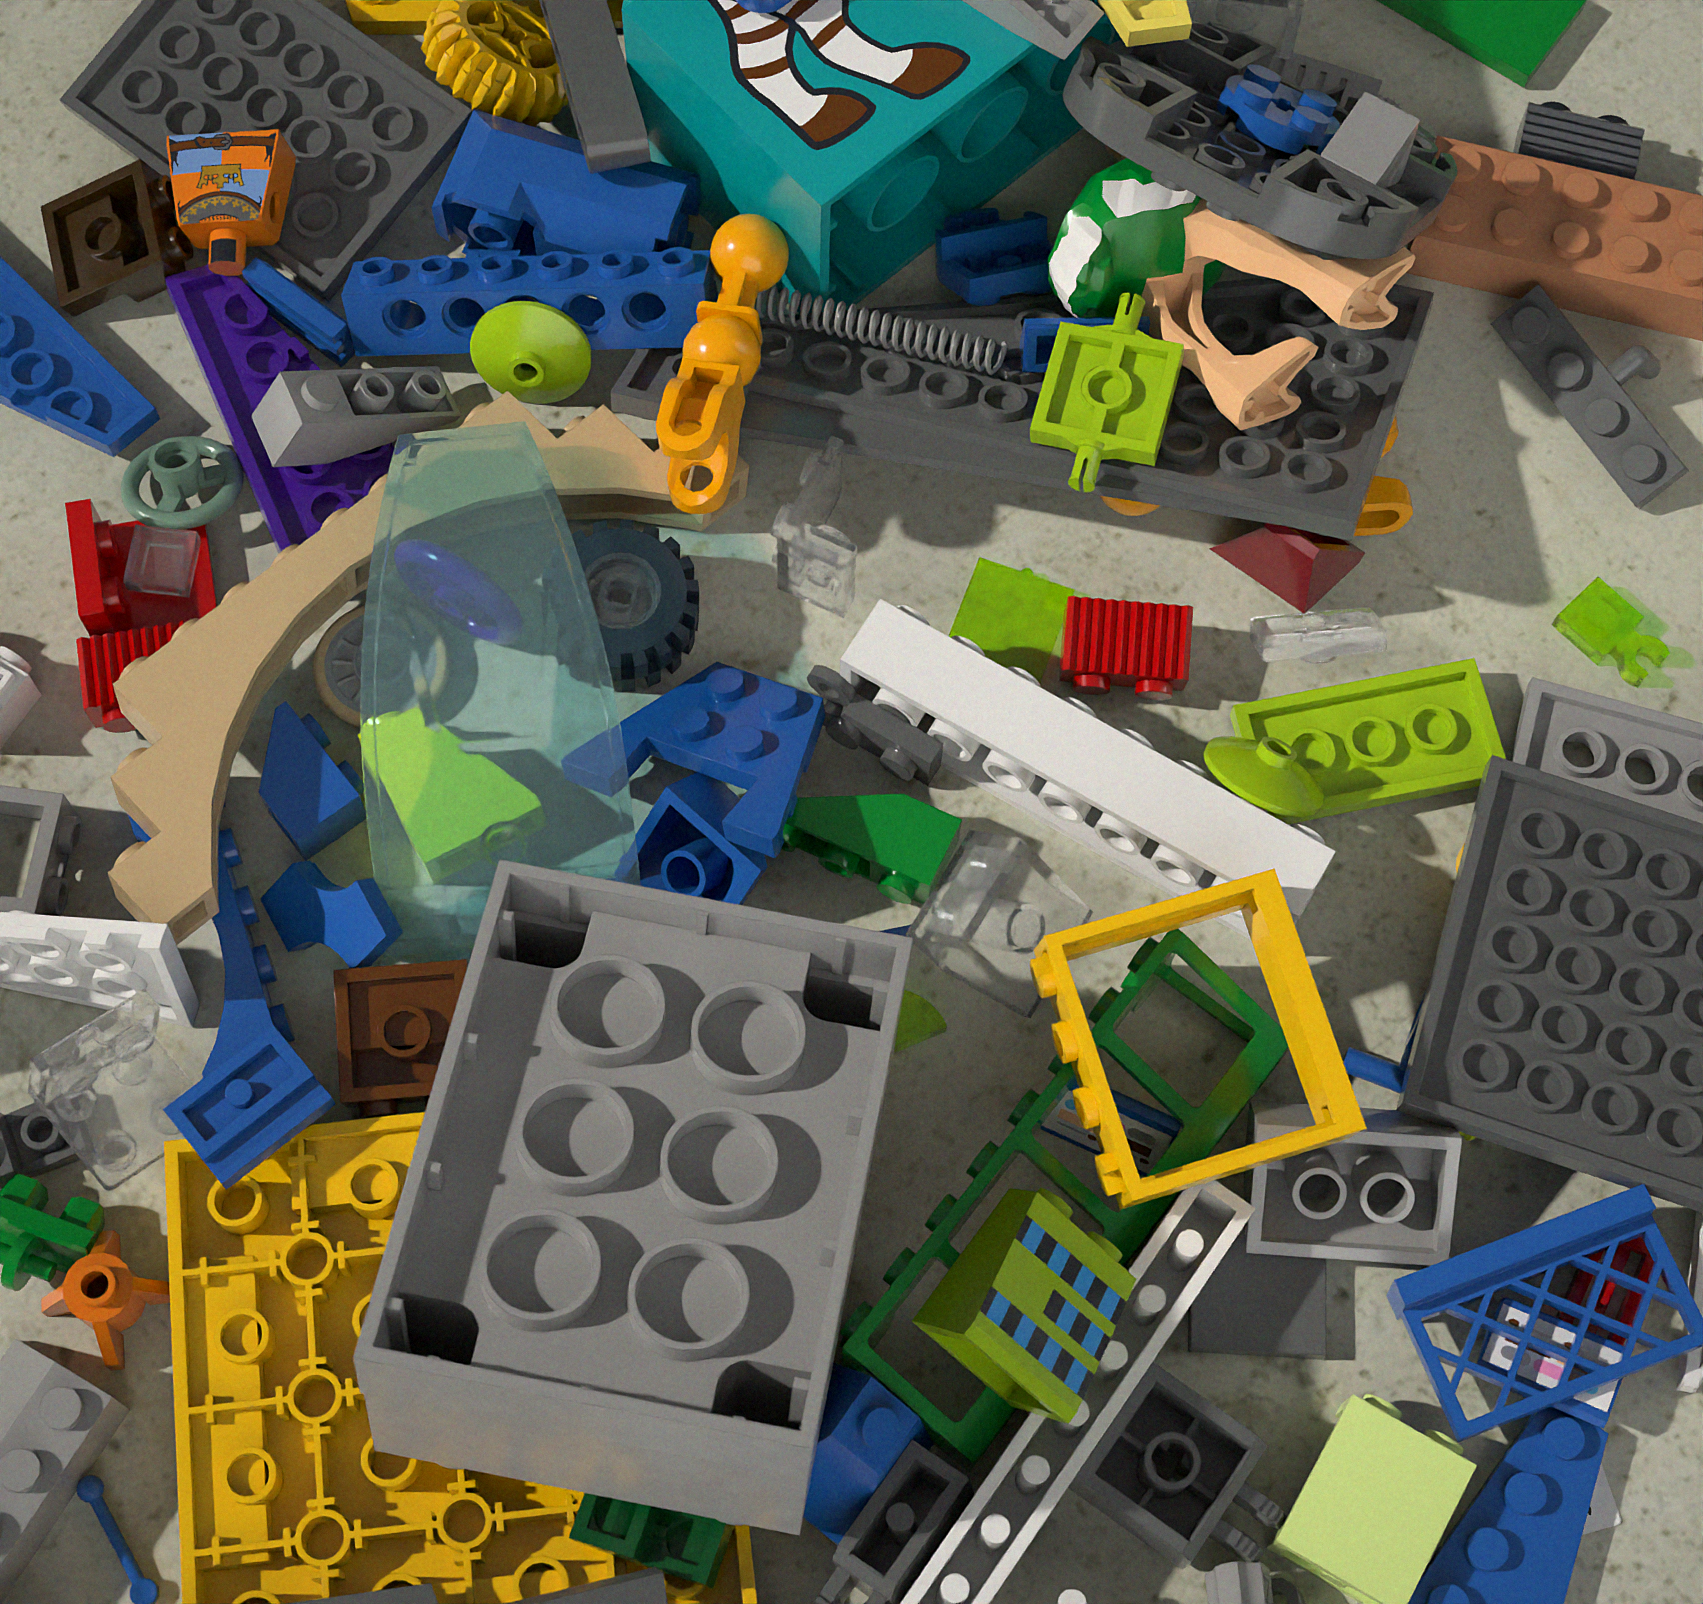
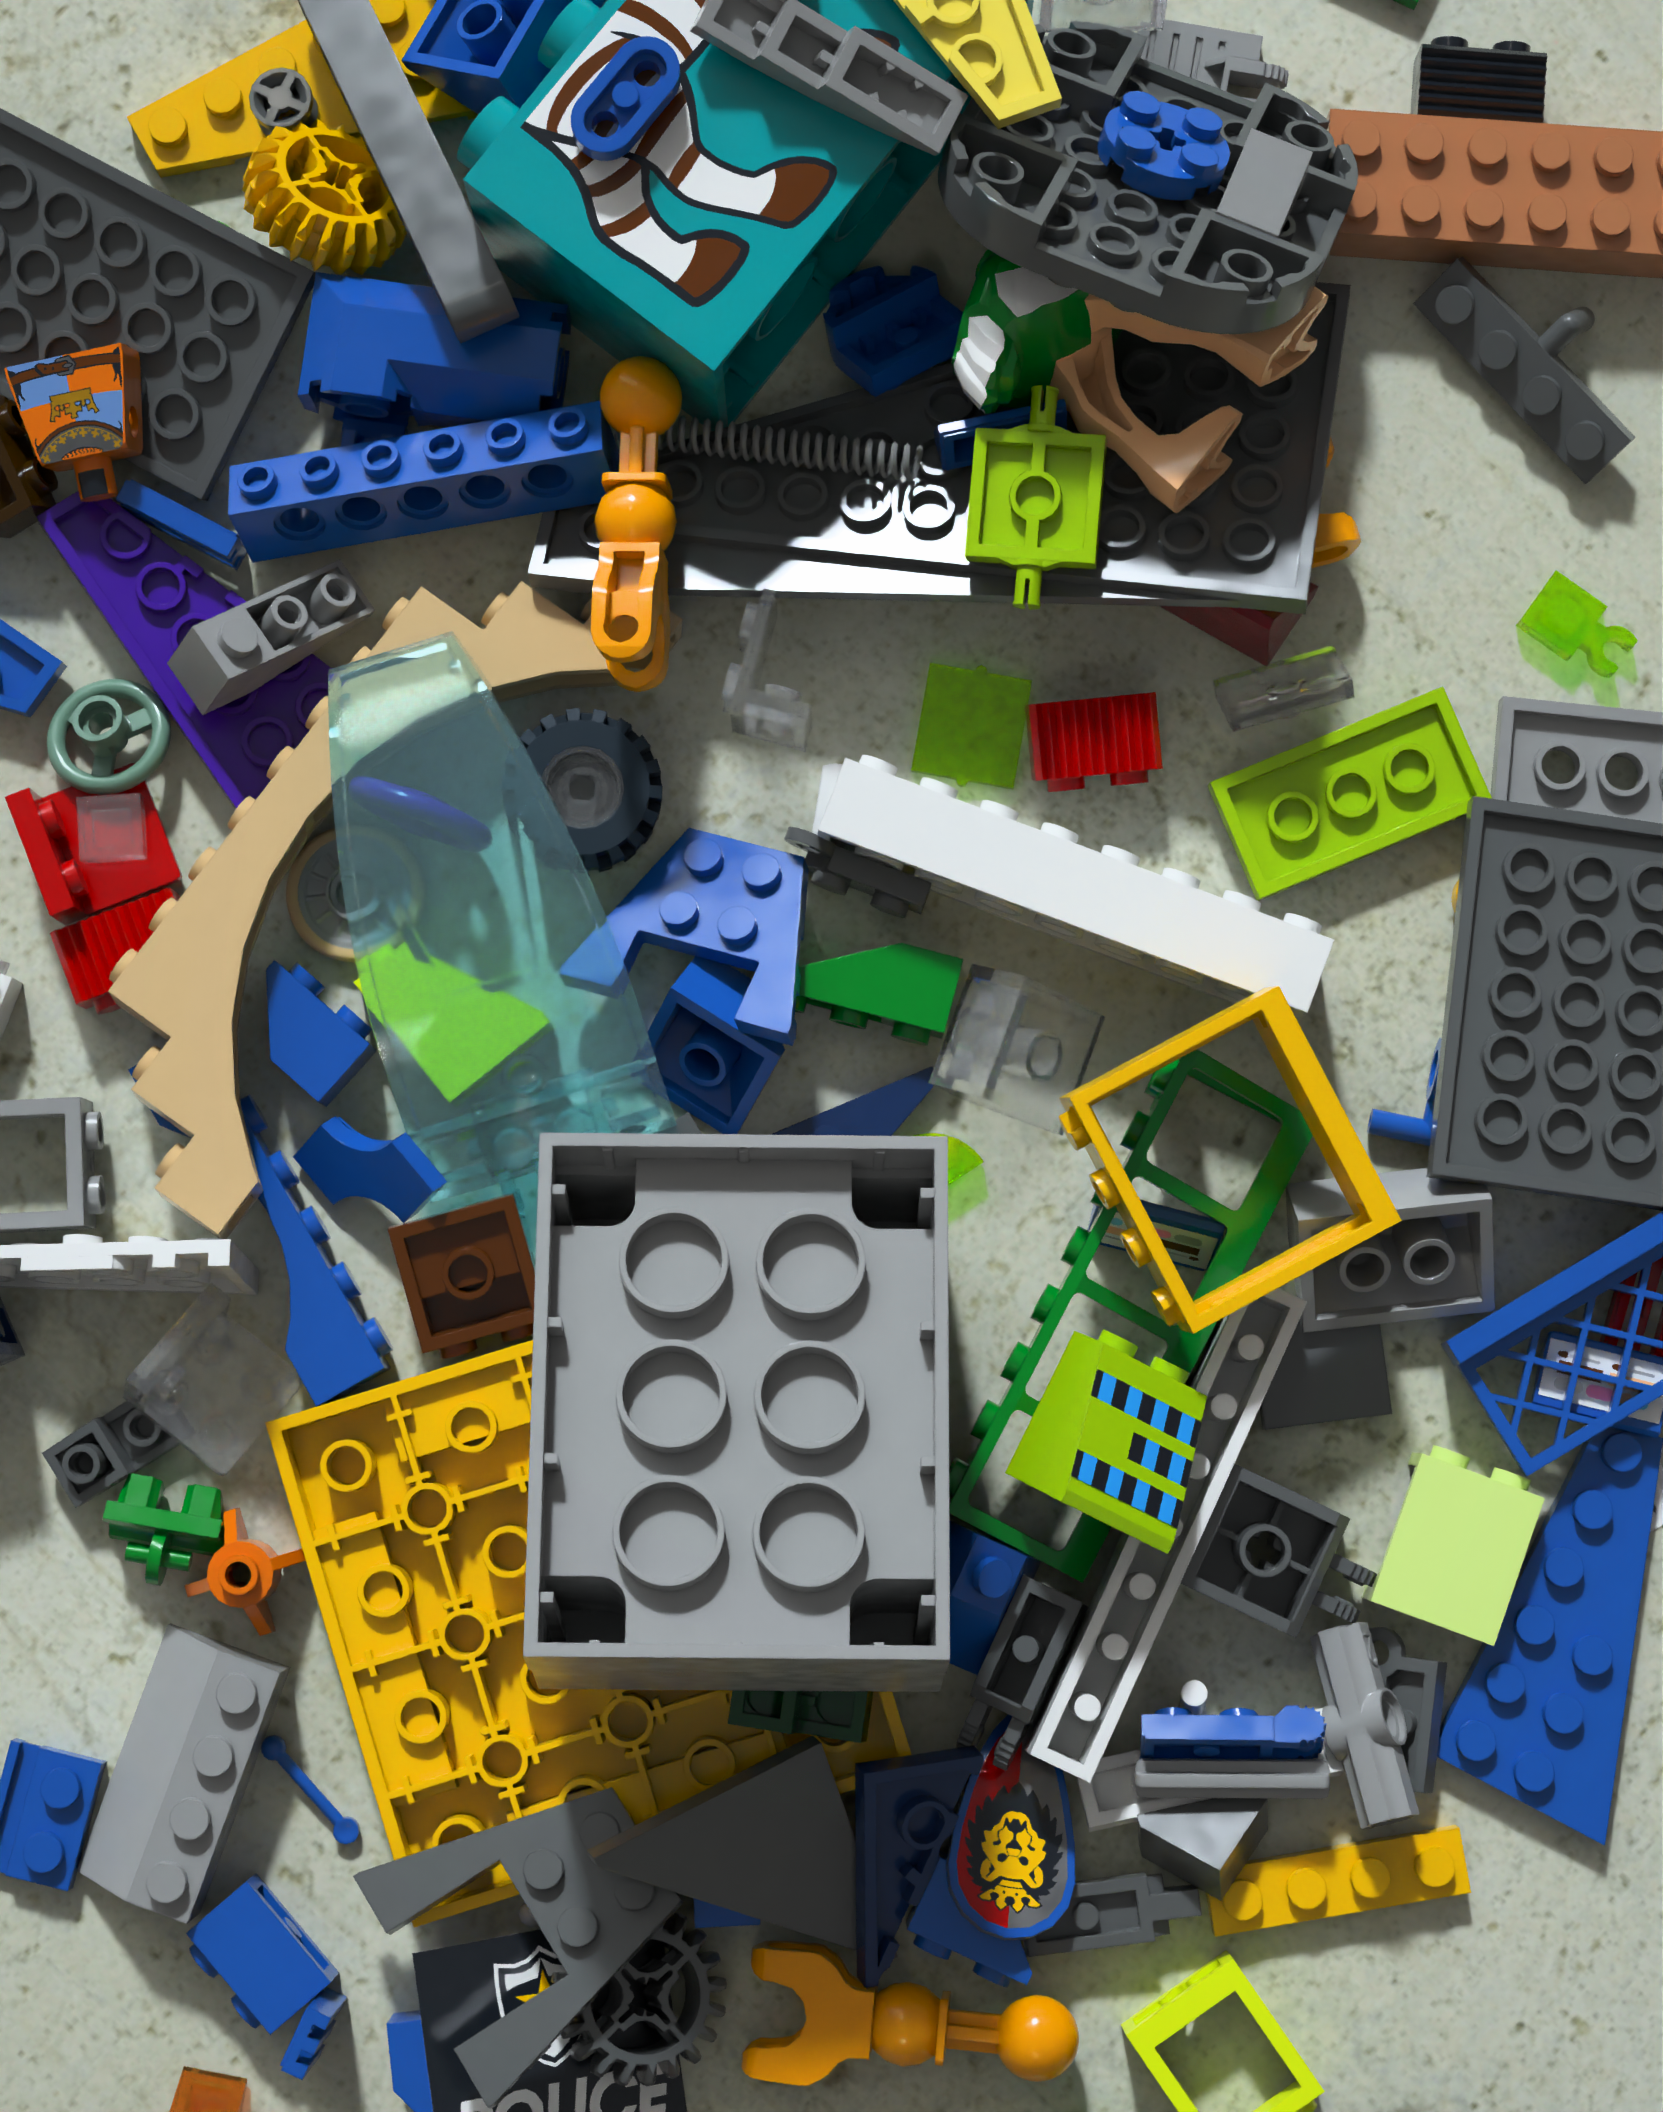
camera: 10 degrees left, 15 degrees up
blue plate [163,1025,336,1190] -> none
lime dish [470,301,592,404] -> none
lime dish [1203,736,1324,818] -> none

